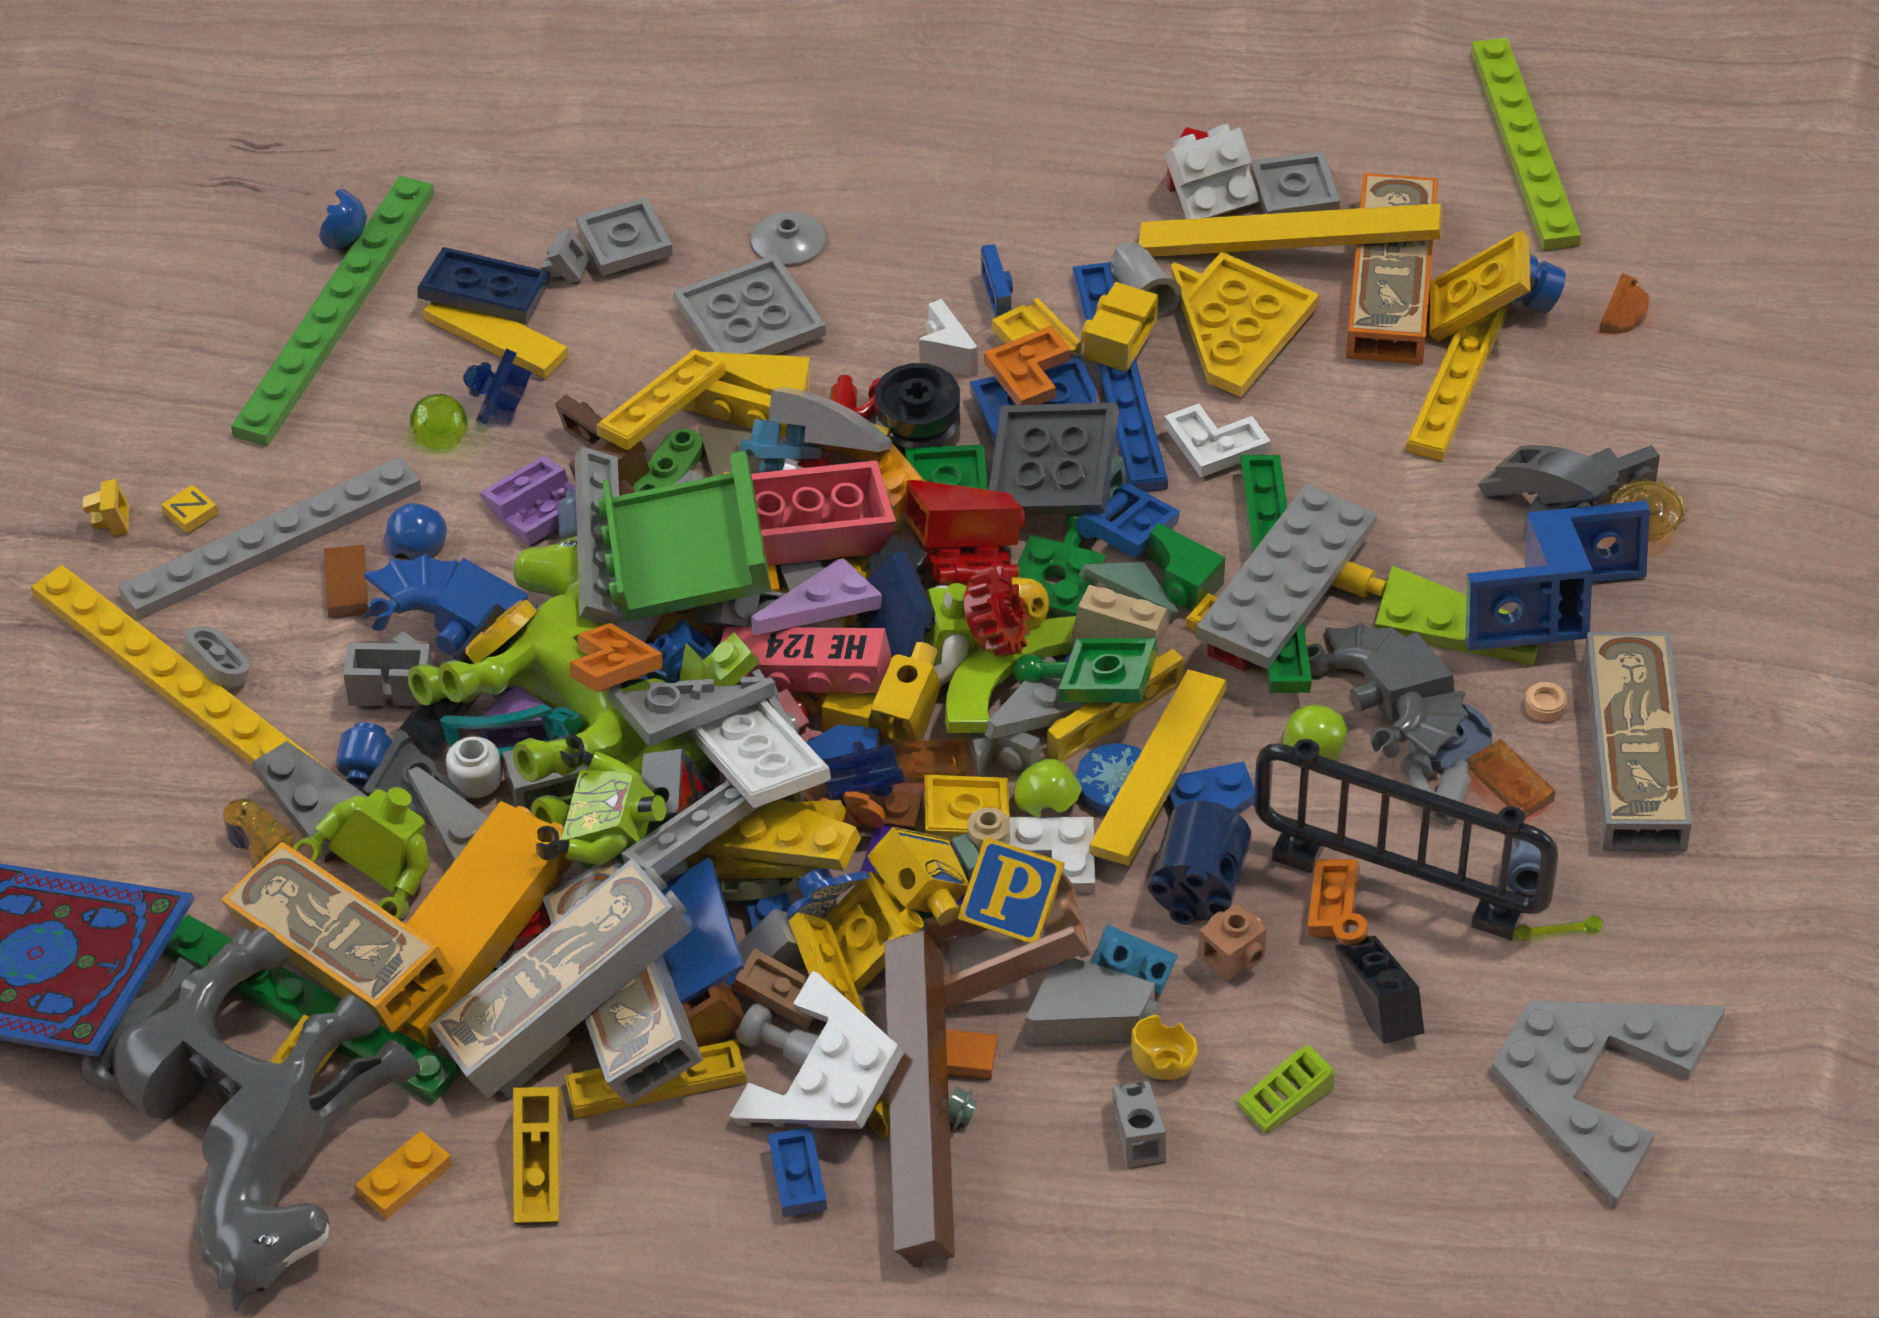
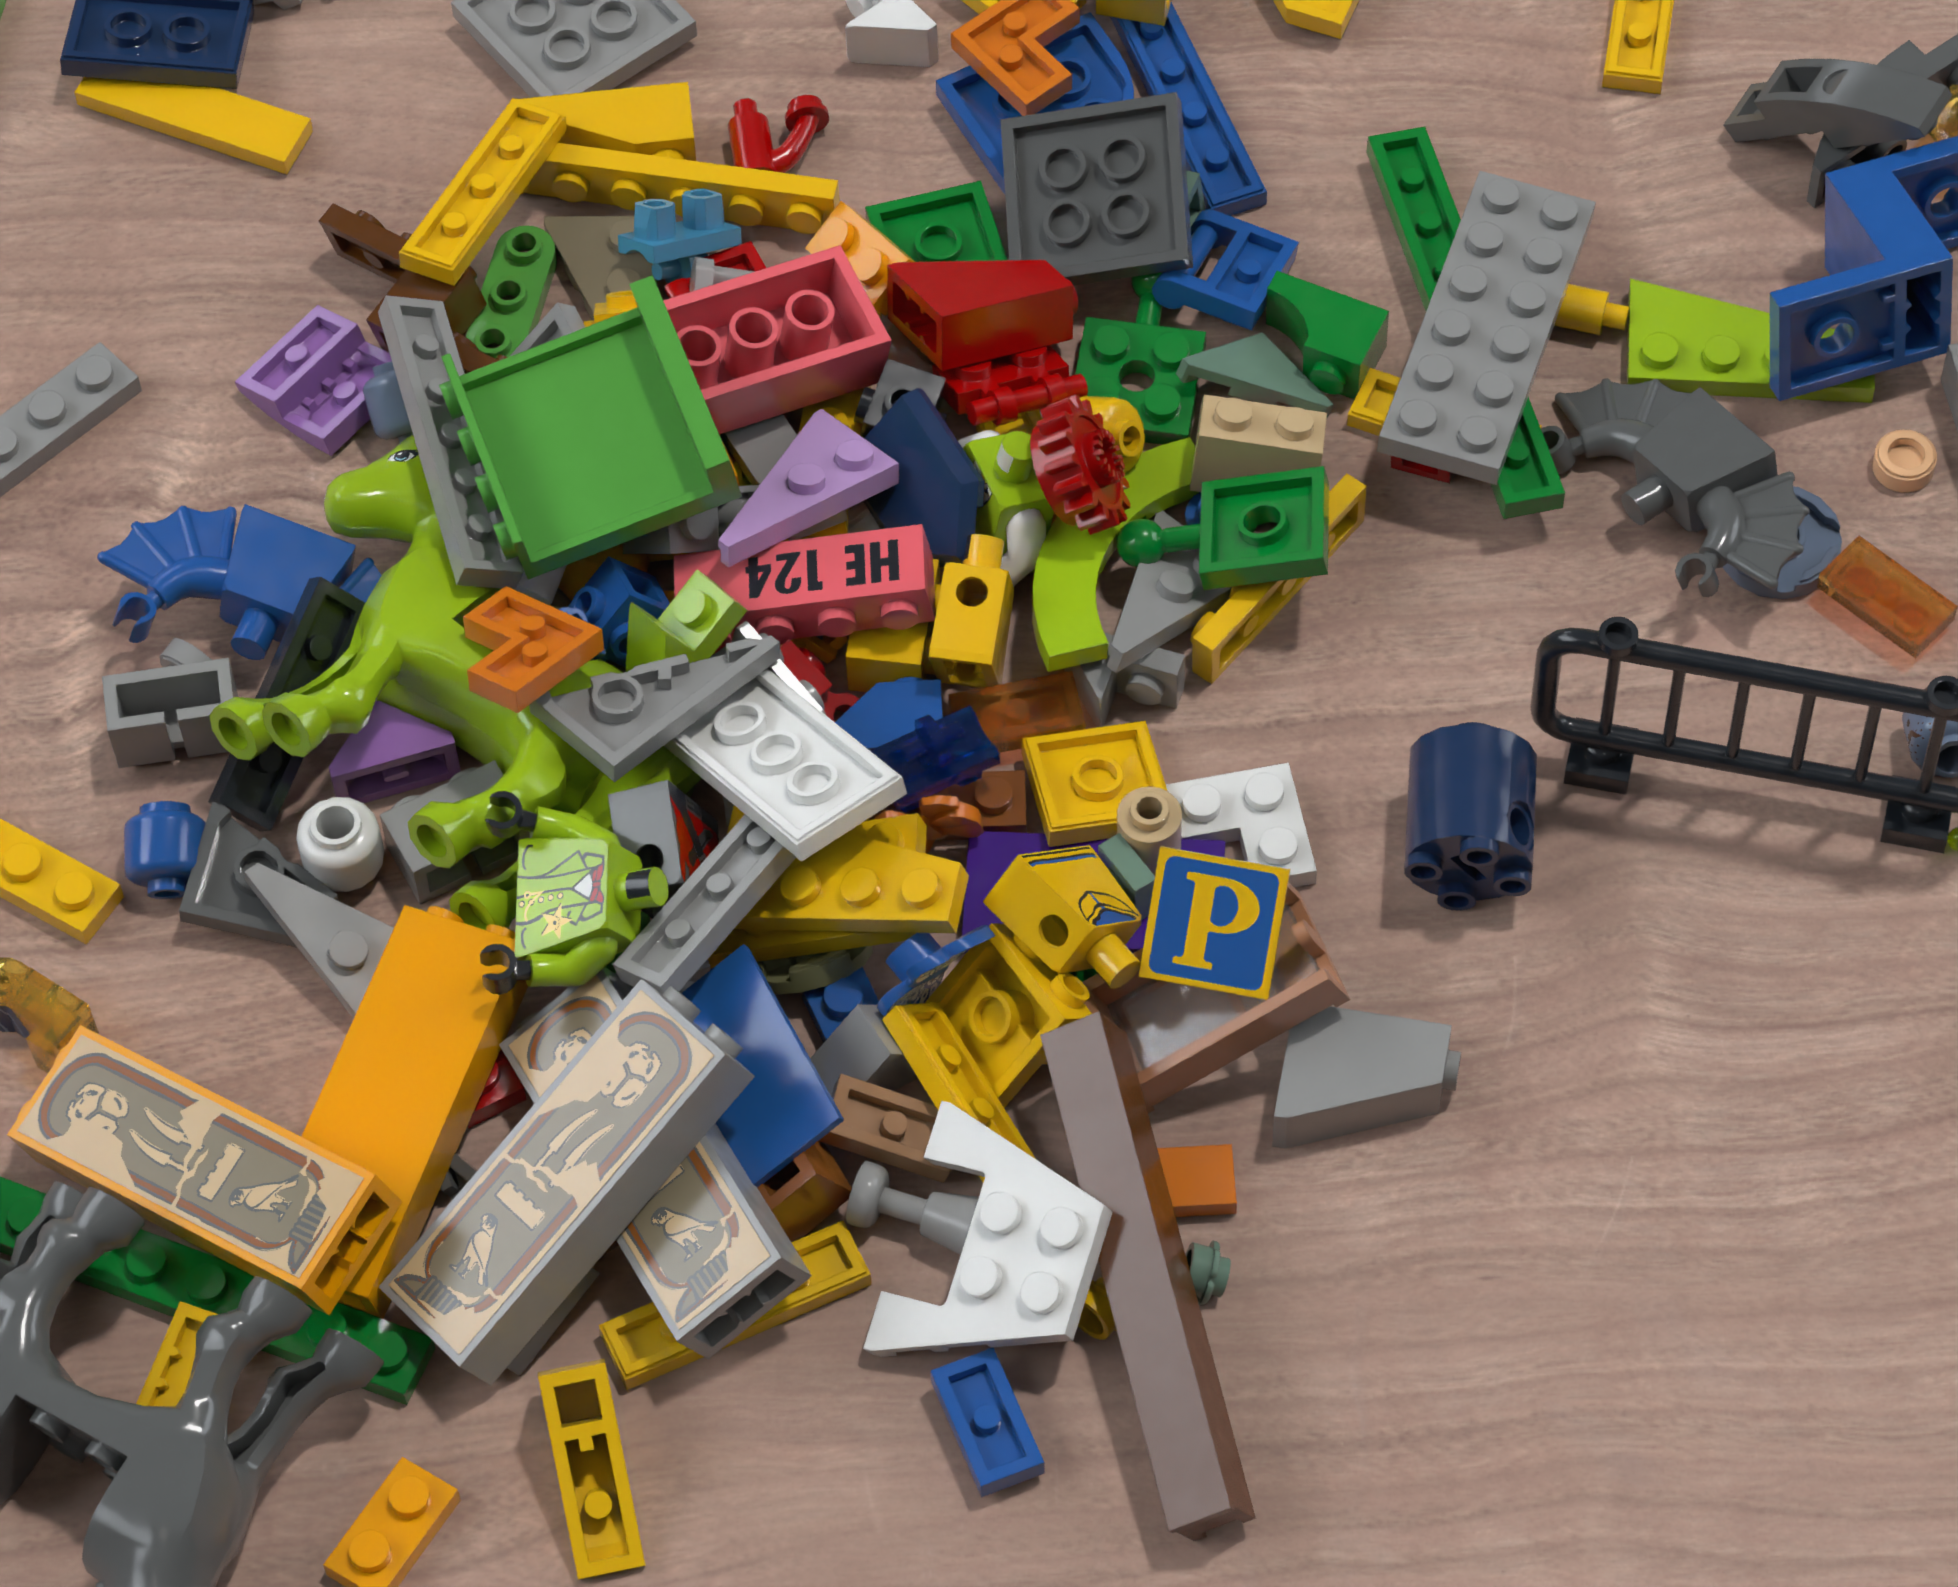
camera: 10 degrees left, 10 degrees up
dark grey wing [252,741,368,863] -> none
lime torso [293,787,430,921] -> none
dark orange tile [324,545,368,617] -> none
blue hair [384,503,447,560] -> none
clear neon green hair [409,393,468,449] -> none
teal sword [440,704,584,760] -> none
clear blue hips [463,348,532,424] -> none
yellow tile [465,600,537,663] -> none
light grey slope [769,387,892,452] -> none
black wheel [875,363,960,458] -> none
lime hair [1014,759,1082,818] -> none
blue tile [1076,743,1142,815] -> none
yellow tile [1089,669,1227,866] -> none
dark azure hips [1089,924,1178,995] -> none
light grey leg [1112,1081,1166,1168] -> none
yellow hair [1131,1015,1199,1080] -> none
white plate [1164,403,1271,477] -> none
blue wing [1167,761,1254,813] -> none
nougat brick [1198,903,1267,982] -> none
lime slope [1237,1044,1335,1134] -> none
lime hair [1283,704,1348,761] -> none
orange hinge [1307,859,1368,945] -> none
black slope [1335,935,1425,1044] -> none
light grey plant [1400,752,1471,824] -> none

